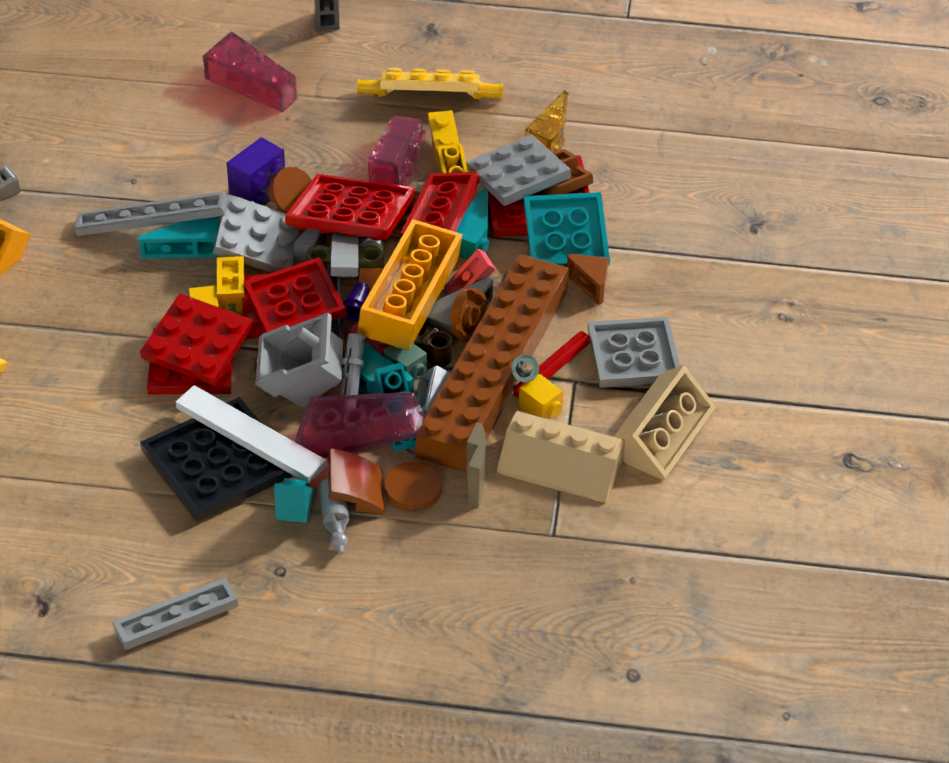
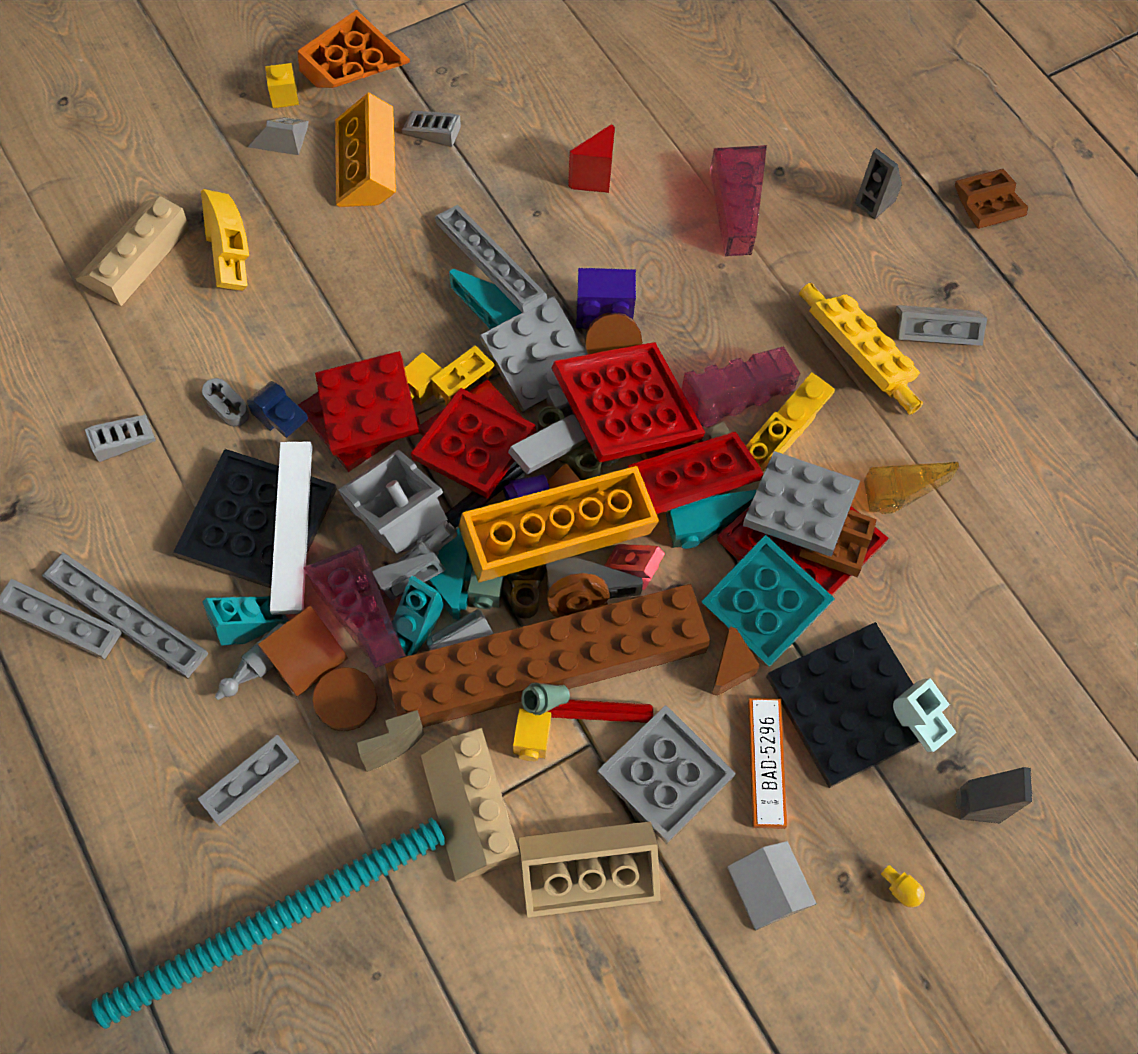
camera: 50 degrees right, 20 degrees up
none -> light grey tile [42,552,208,678]
none -> light grey slope [85,414,156,462]
none -> teal piece [91,817,445,1029]
none -> light grey plate [198,735,299,826]
none -> light grey beam [202,378,249,427]
none -> dark blue brick [247,381,308,438]
none -> light grey slope [372,552,446,601]
none -> red slope [568,124,615,193]
none -> light grey slope [727,841,817,931]
none -> white tile [748,698,787,829]
none -> black plate [766,622,920,788]
none -> yellow cylinder [881,864,925,908]
none -> light aqua brick [893,678,957,752]
none -> light grey panel [896,305,987,346]
none -> dark grey slope [956,767,1032,824]

